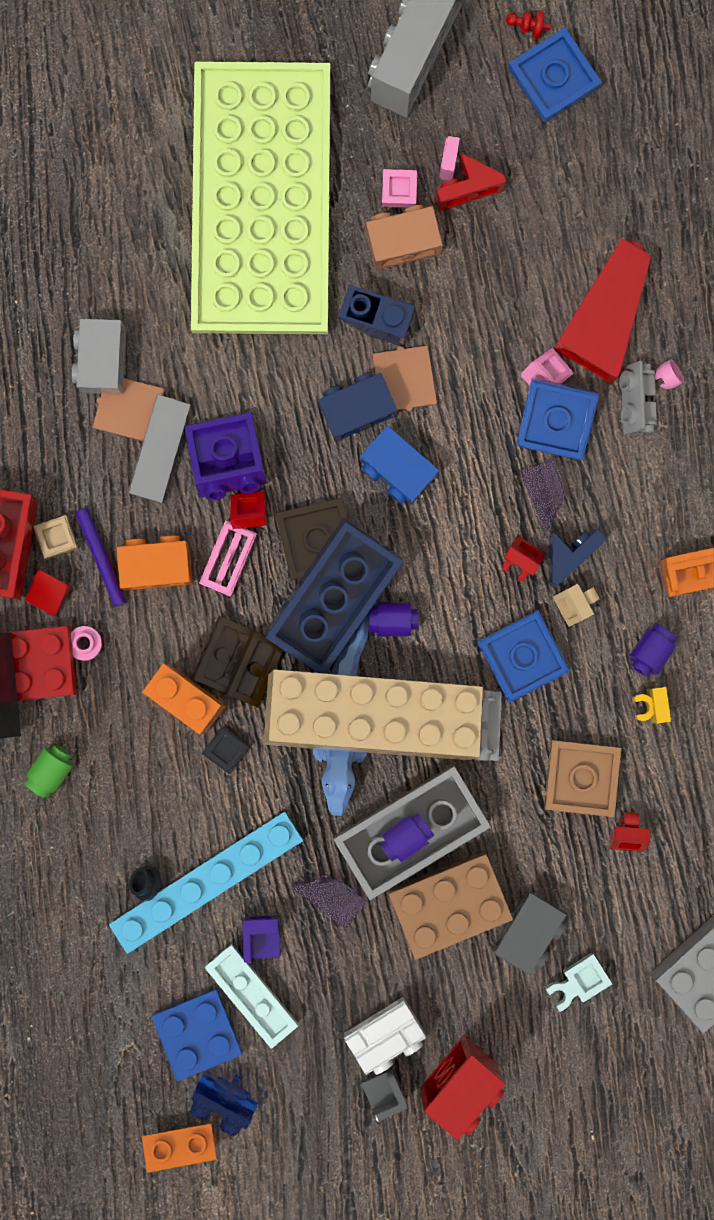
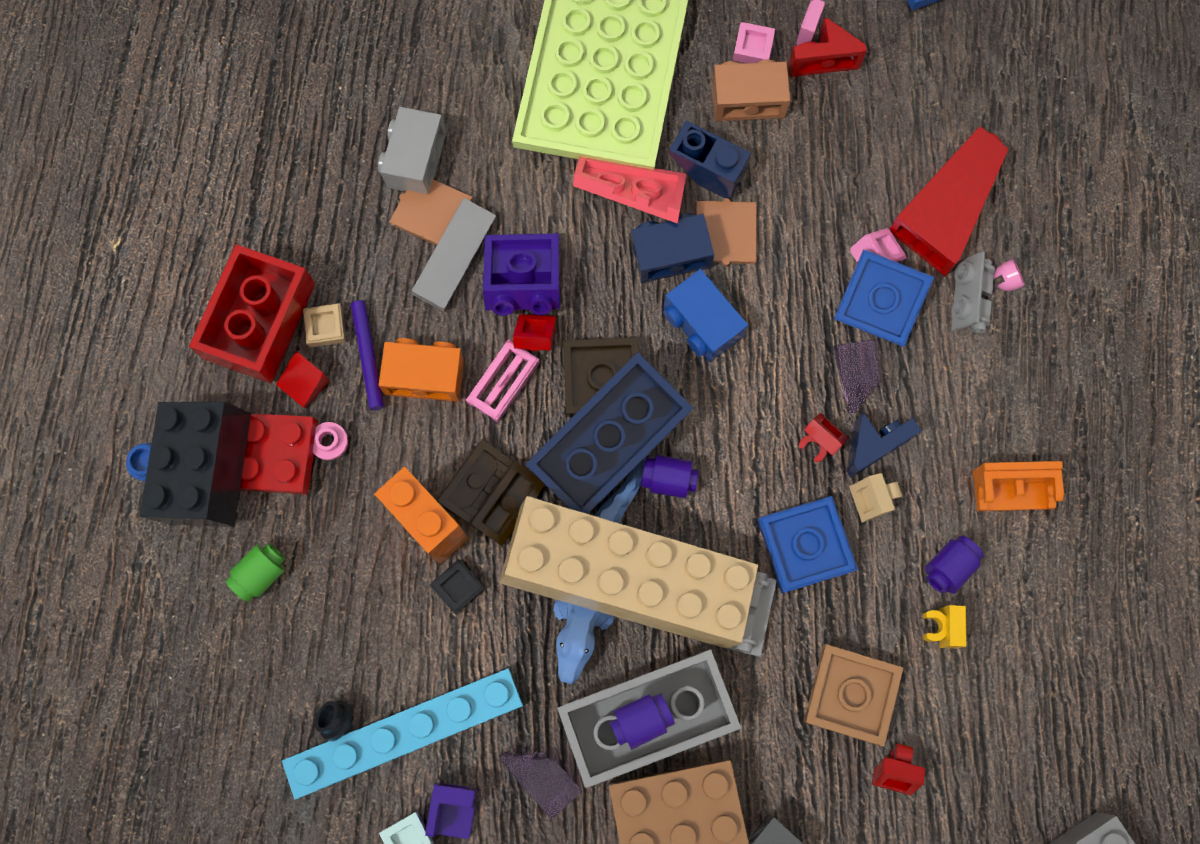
camera: 15 degrees right, 10 degrees down
none -> coral wing [573,157,687,224]

